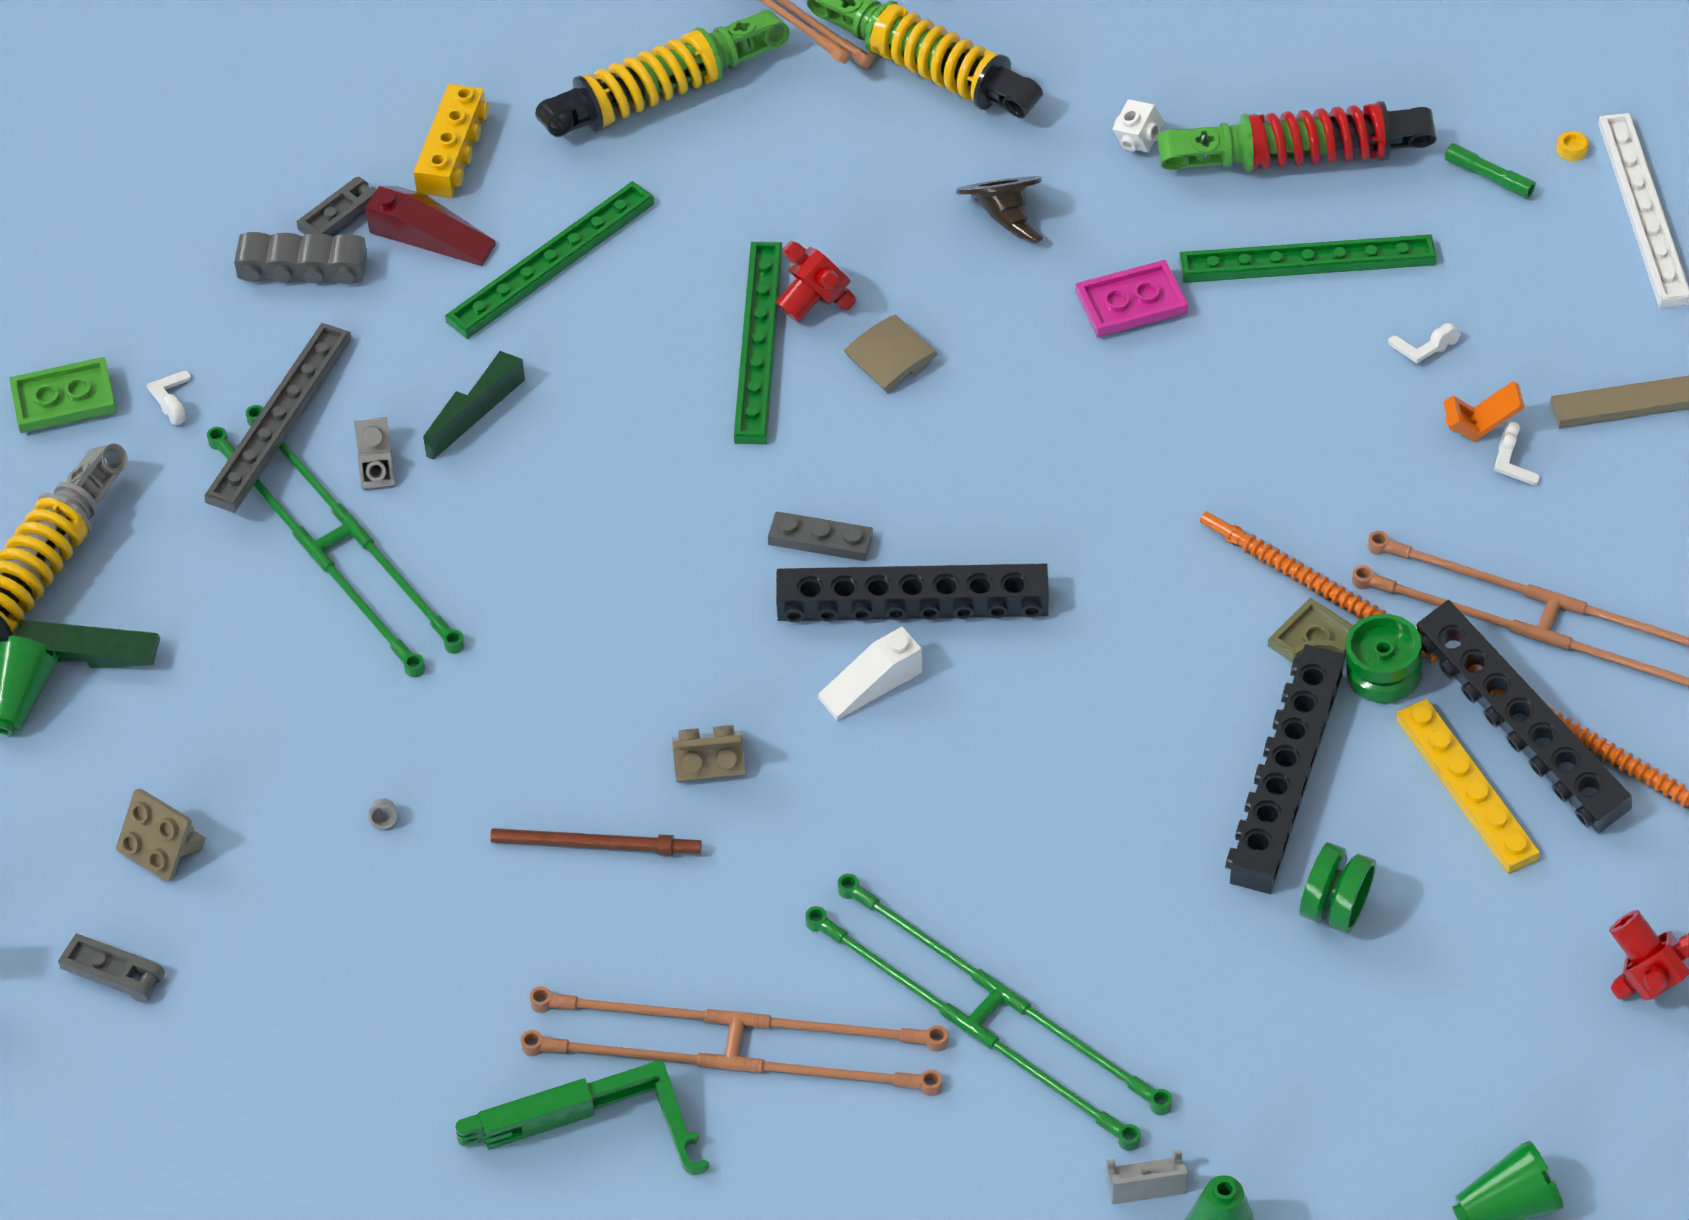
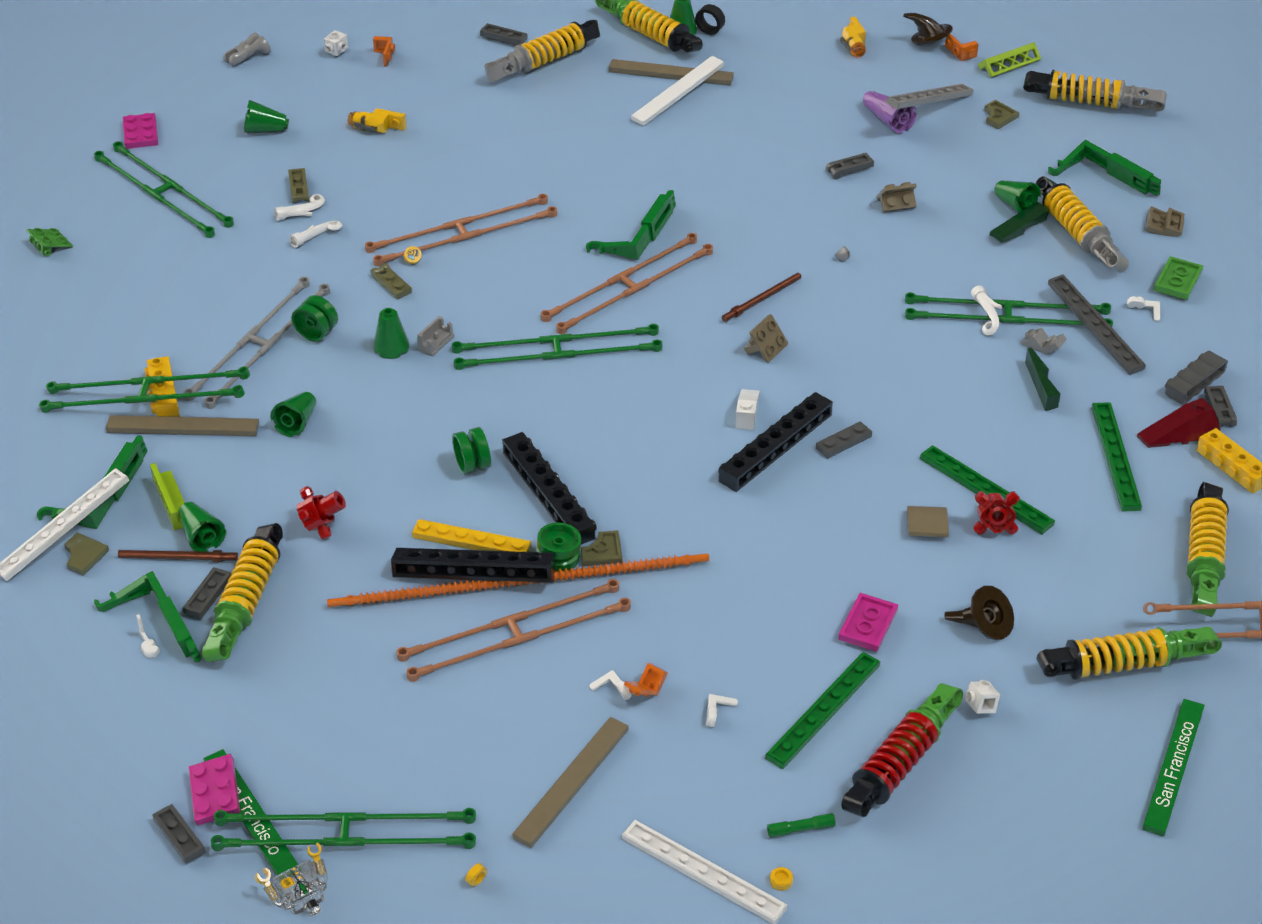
camera: 130 degrees right, 10 degrees down
none -> white plant [971,285,1002,336]

